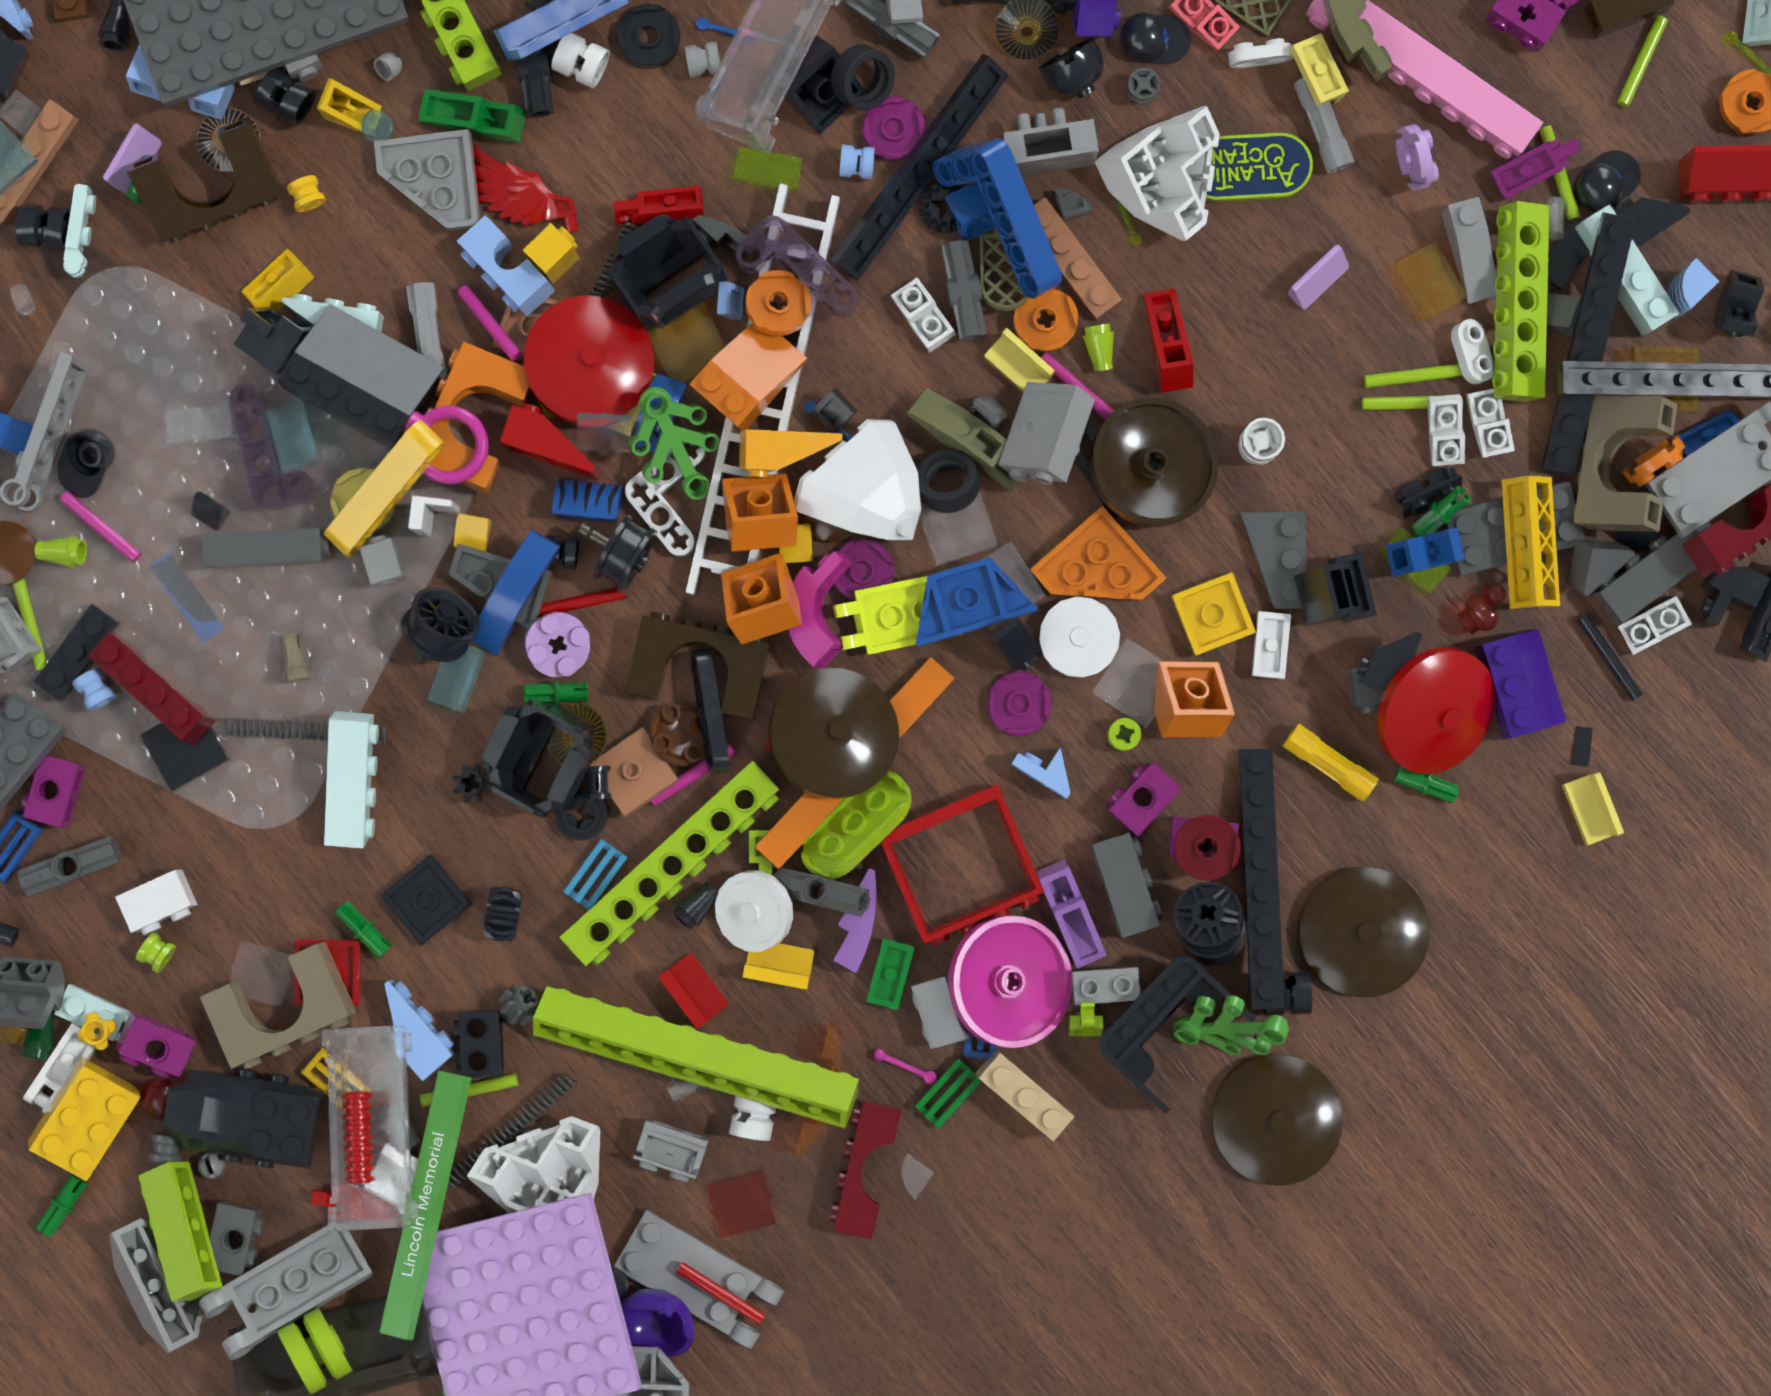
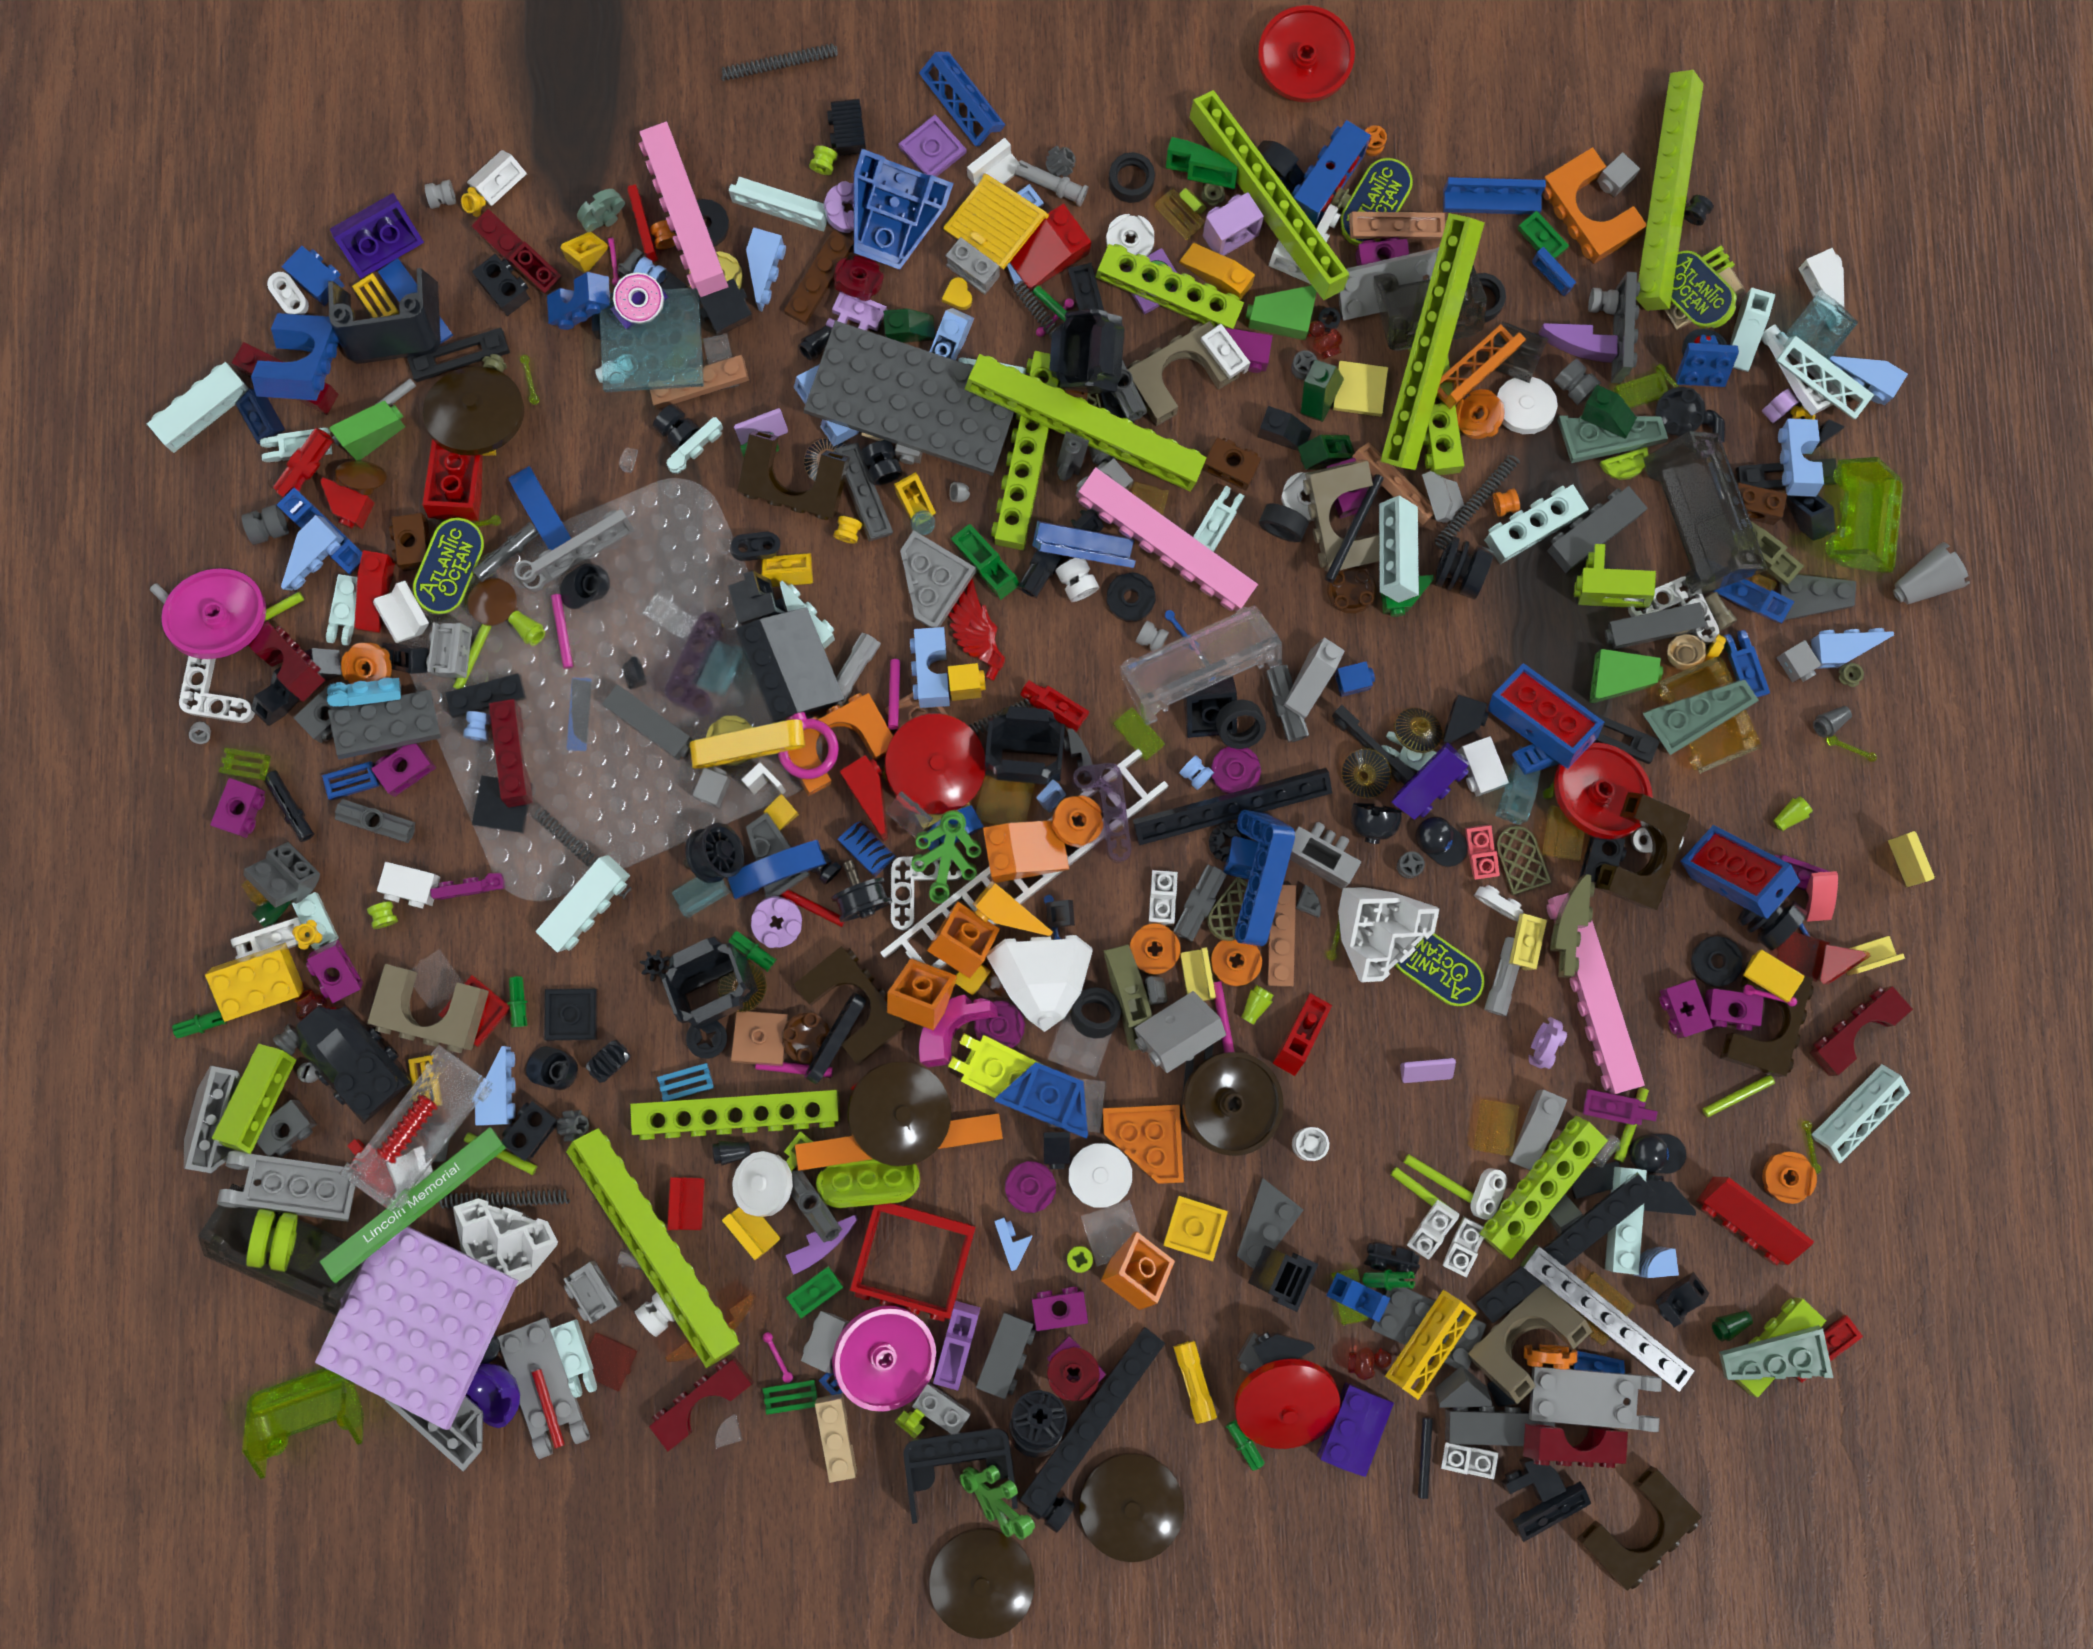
camera: 35 degrees right, 5 degrees down
dark tan pin [280,634,311,683] -> none
black bush [582,765,612,799] -> none
white plate [1251,611,1291,680] -> none
light yellow panel [1562,772,1624,845] -> none
black piece [1573,726,1593,767] -> none
none -> magenta hinge [430,873,505,900]
none -> black cap [526,1046,578,1090]
none -> light aqua hinge [550,1319,597,1398]
none -> black plate [730,532,780,561]
none -> dark grey tile [834,443,893,542]
none -> orange plate [1129,923,1180,975]

